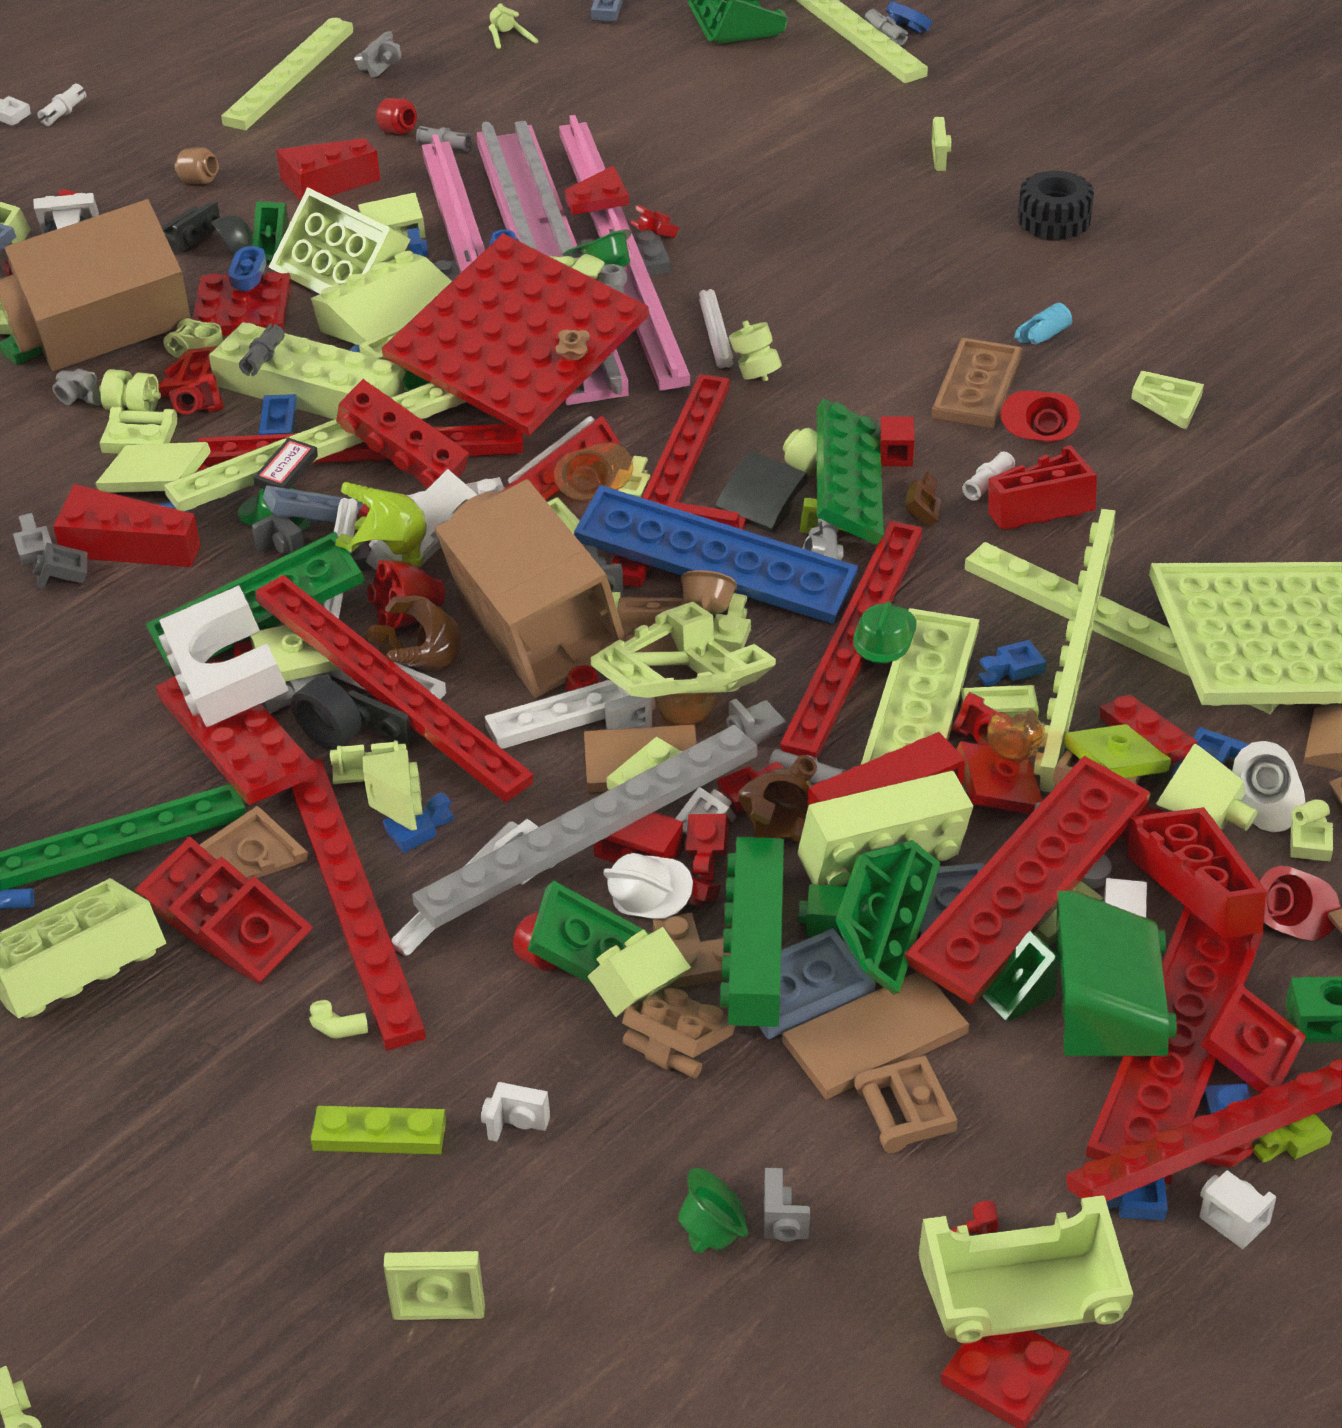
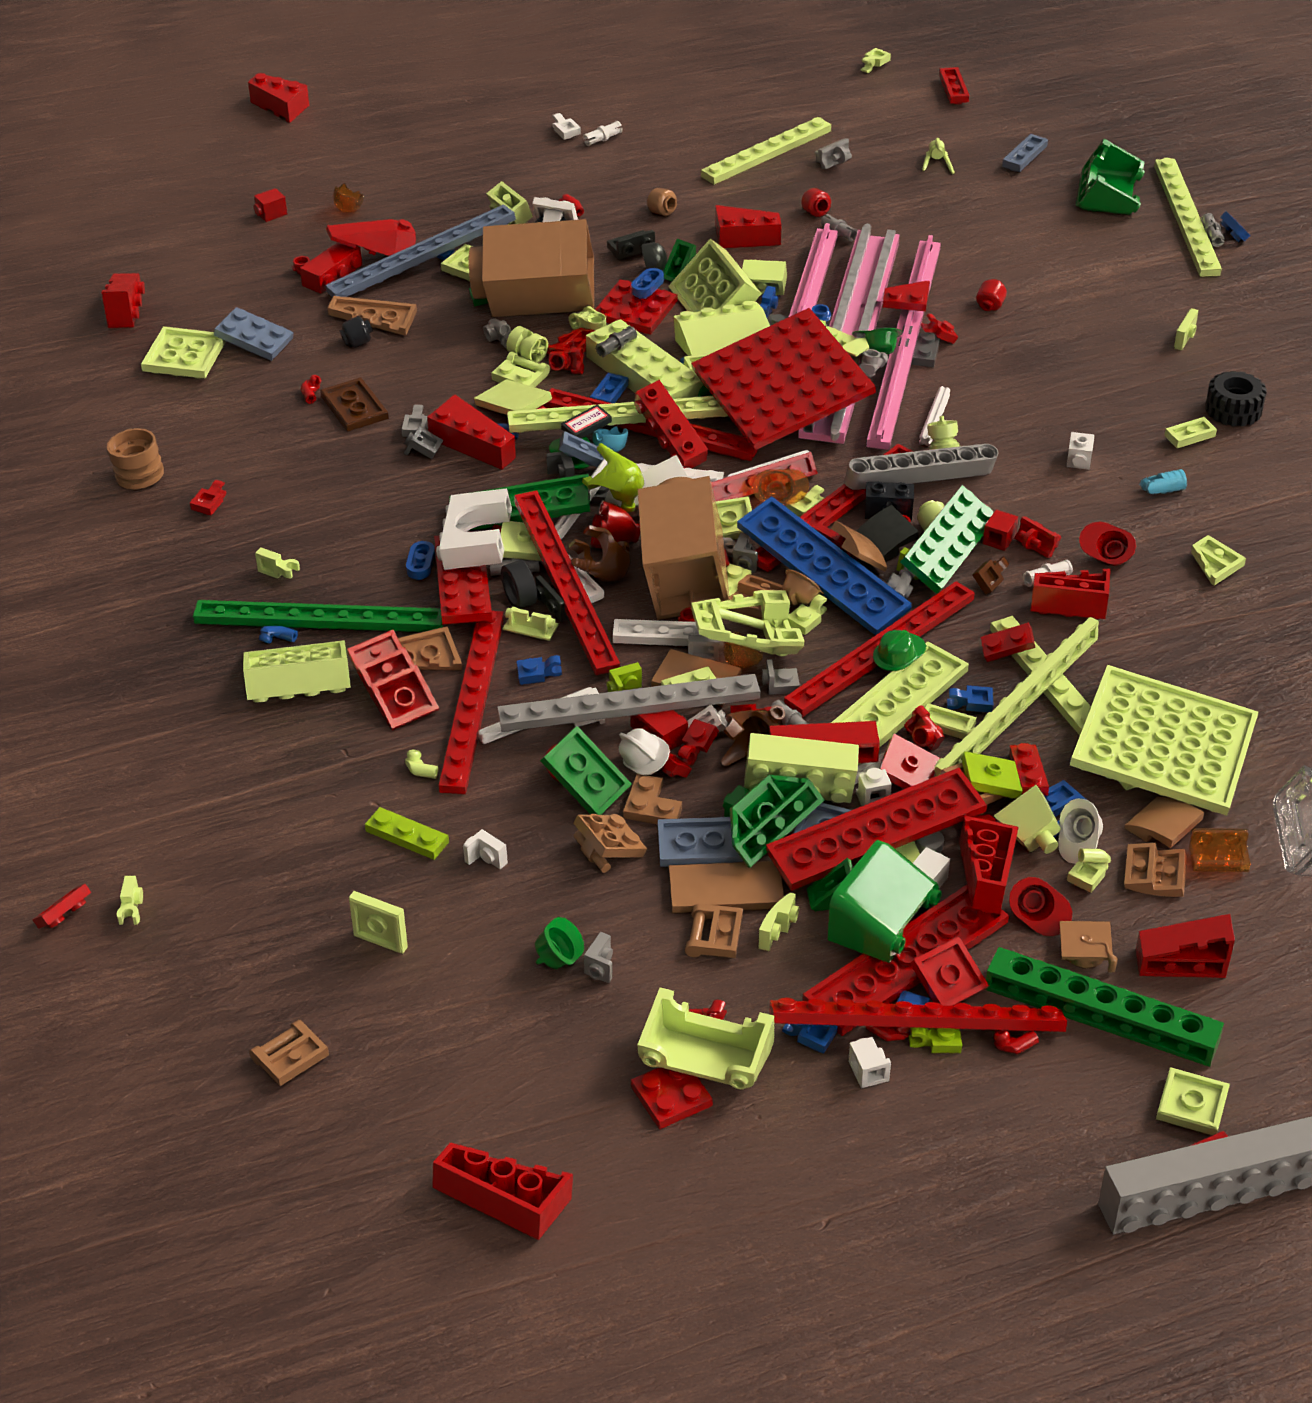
camera: 25 degrees right, 0 degrees up
yellowish green slope [362,750,423,830] -> none
medium nougat plate [555,330,590,360] -> none
yellowish green brick [588,927,691,1017] -> none
green brick [720,837,784,1027] -> none
medium nougat tile [931,338,1022,429] -> none
clear orange hair [987,709,1045,762] -> none
none -> blue plate [406,541,435,580]
none -> medium azure hair [592,426,628,452]
none -> lime bracket [607,662,642,692]
none -> yellowish green slope [758,893,799,951]
none -> medium nougat slope [831,521,887,572]
none -> light grey beam [844,444,999,490]
none -> white brick [856,768,892,806]
none -> black brick [865,481,914,521]
none -> red head [976,279,1007,311]
none -> red plate [981,622,1036,662]
none -> red hips [1014,516,1061,558]
none -> white brick [1066,432,1094,470]
none -> yellowish green plate [1164,417,1217,448]

